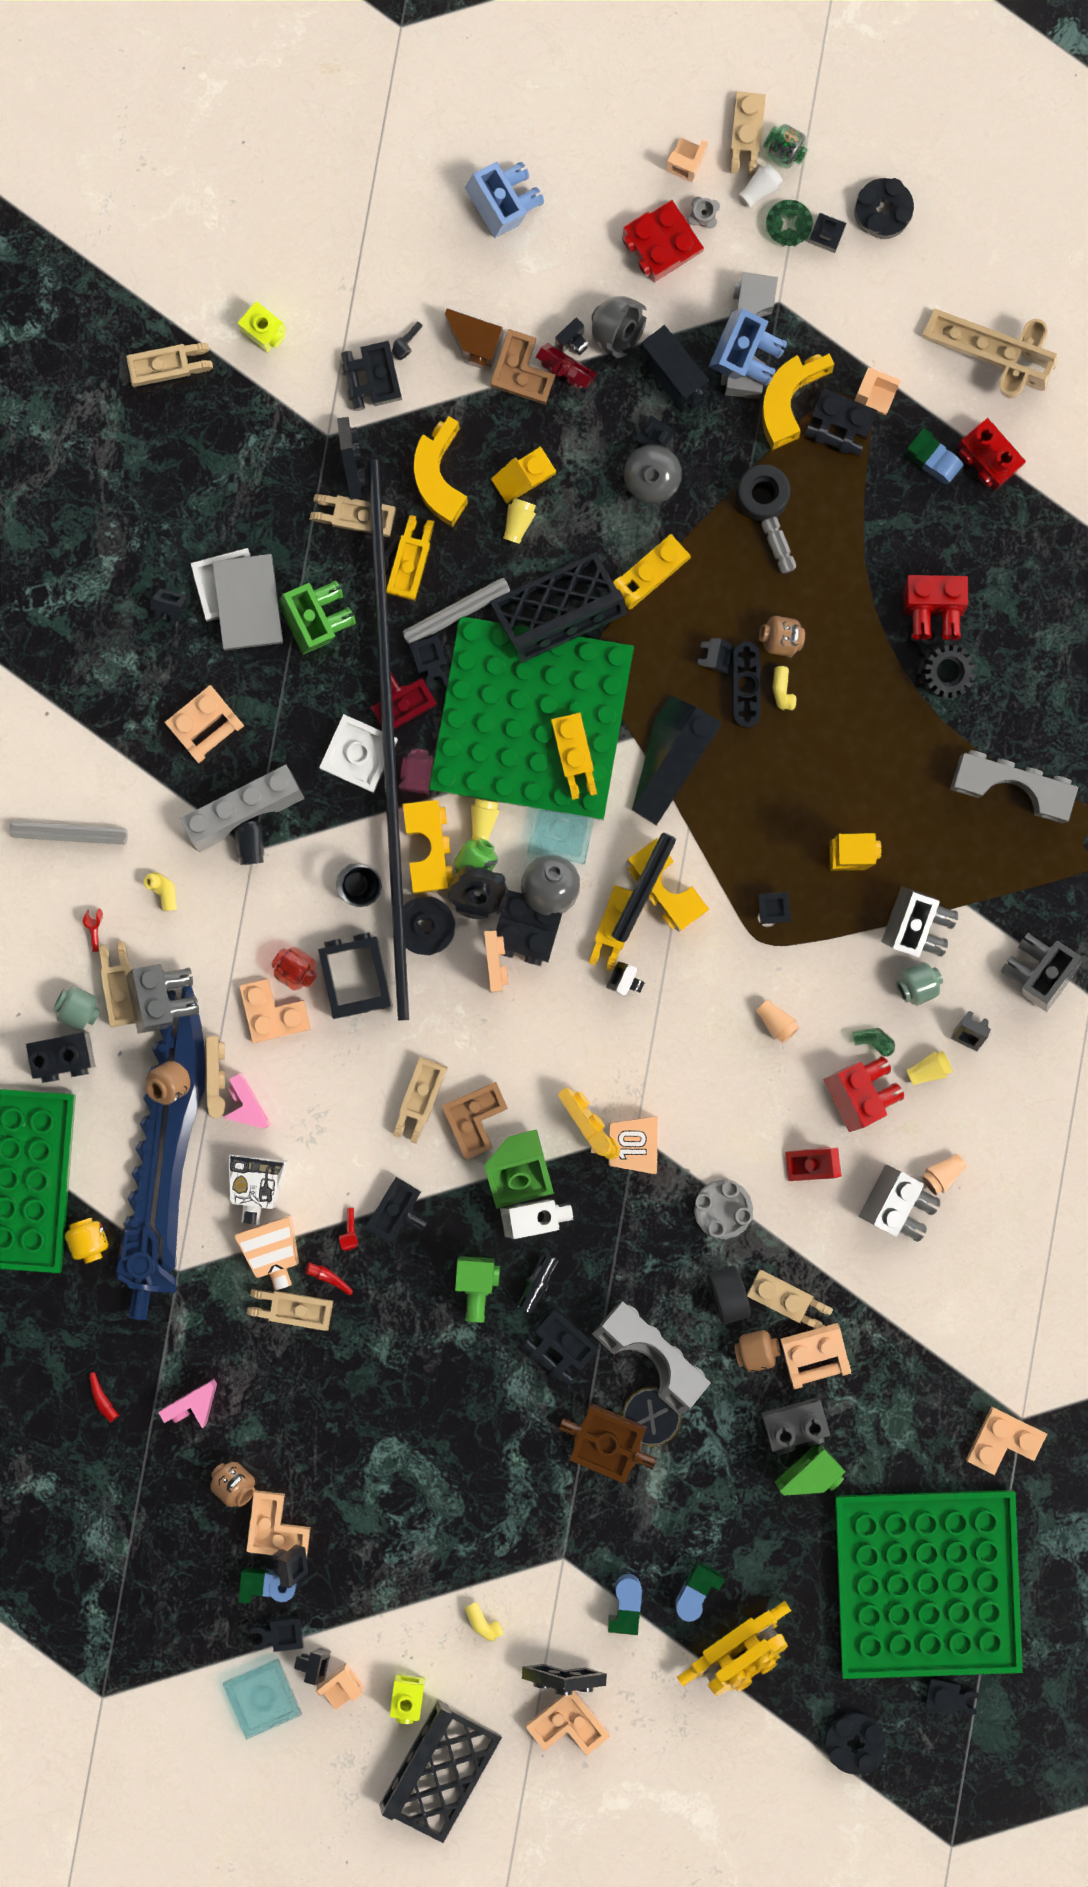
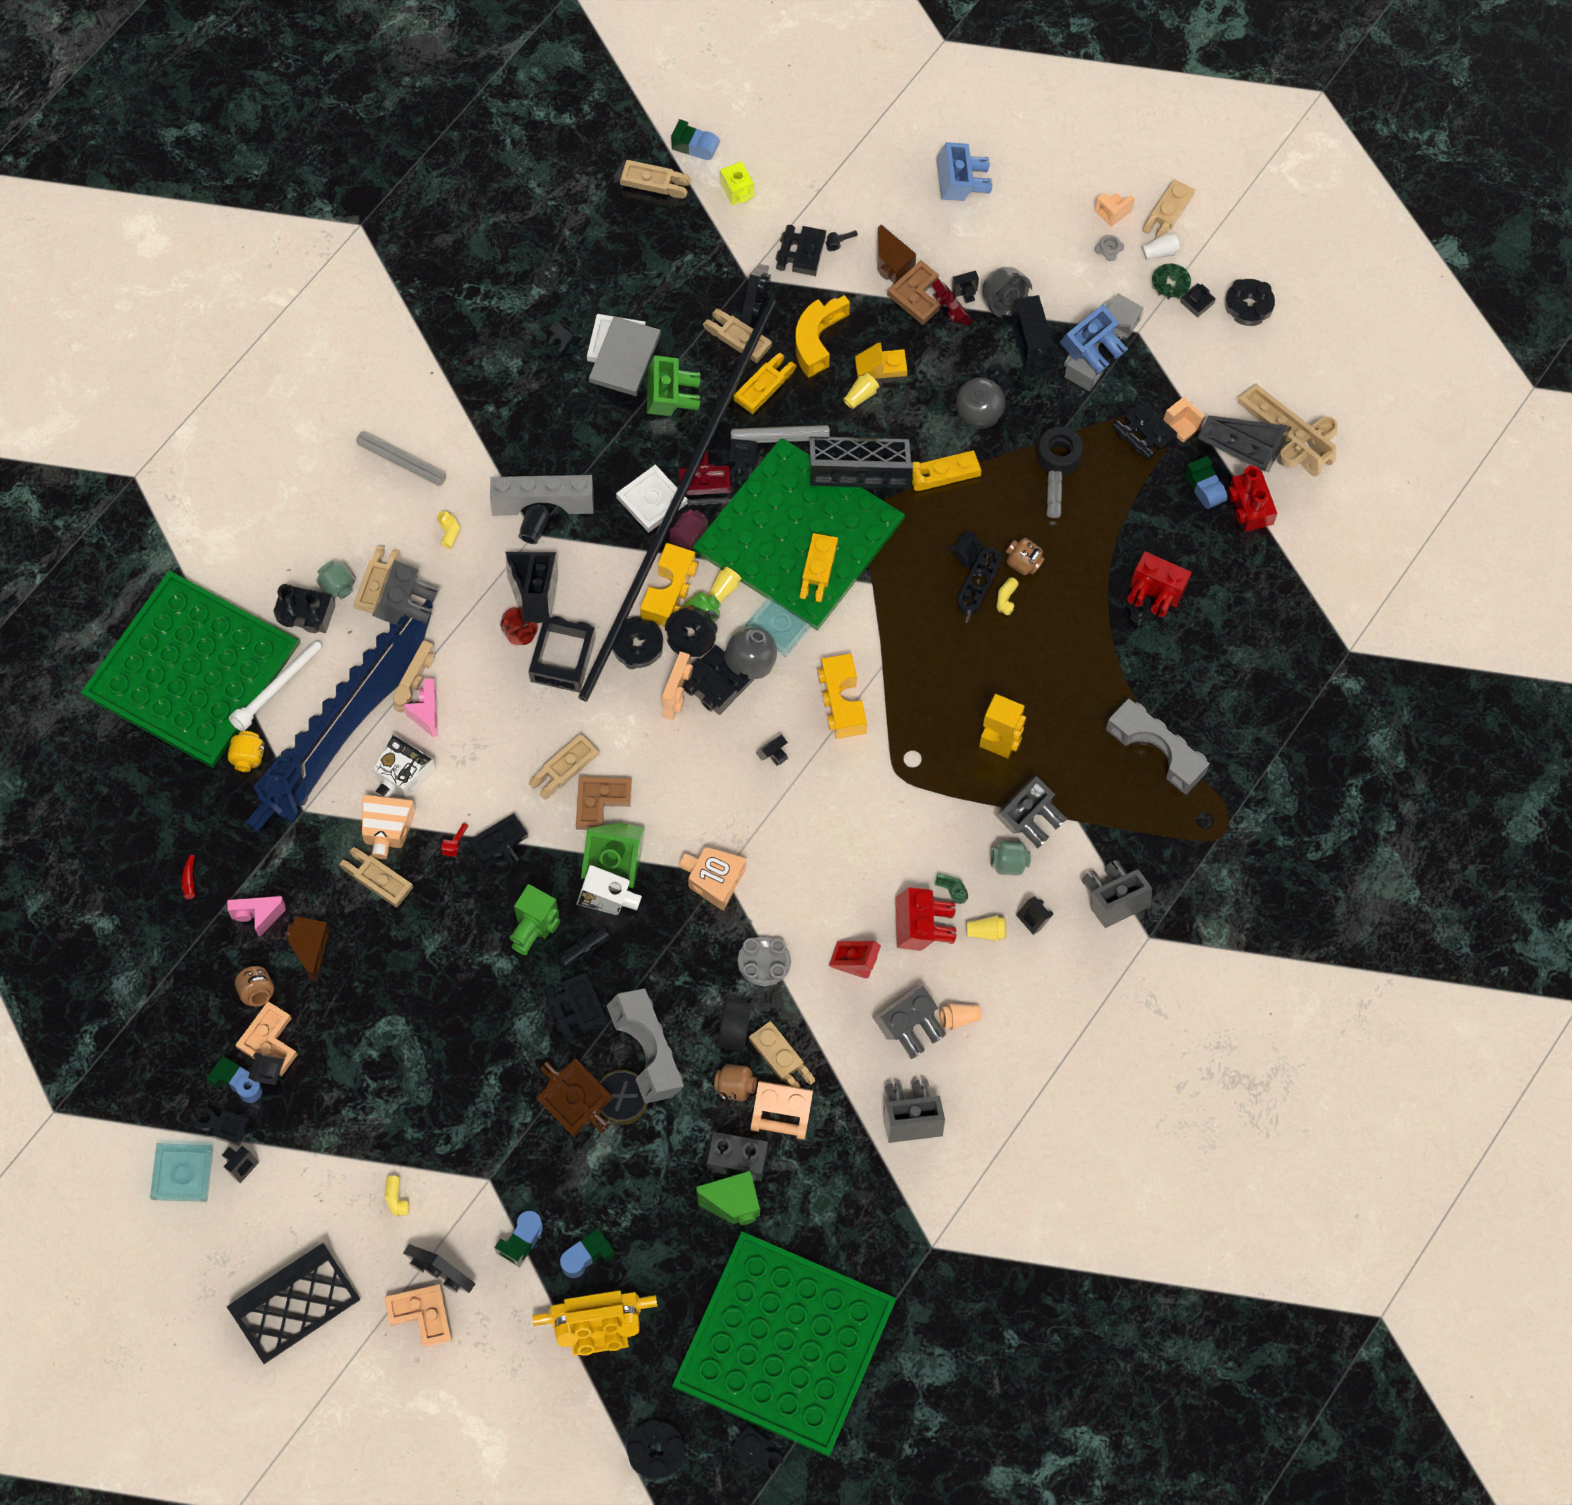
camera: 25 degrees right, 20 degrees down
red hand [83,909,103,952] -> none
medium nougat head [146,1061,190,1105] -> none
light nougat plate [165,685,244,763] -> none
light nougat plate [239,979,311,1043] -> none
red helmet [305,1262,353,1295] -> none
light nougat panel [316,1663,364,1709] -> none
black helmet [336,863,382,907] -> none
neon yellow brick [390,1674,425,1724] -> none
yellow hinge [558,1087,621,1160] -> none
yellow hinge [589,885,633,972] -> none
black axle [612,833,676,942] -> none
red plate [622,200,704,283] -> none
black wedge [632,695,722,826] -> none
light nougat cone [756,999,799,1044] -> none
black tile [757,892,791,925] -> none
yellow arch [762,354,834,450] -> none
clear green head [763,124,809,169] -> none
black tyre [917,644,976,698] -> none
light nougat plate [966,1406,1047,1475] -> none
none -> white piece [229,641,322,731]
none -> reddish brown slope [286,916,330,981]
none -> black wedge [505,552,558,623]
none -> leg [671,119,720,160]
none -> dark grey brick [884,1079,945,1143]
none -> black wedge [1198,415,1292,472]

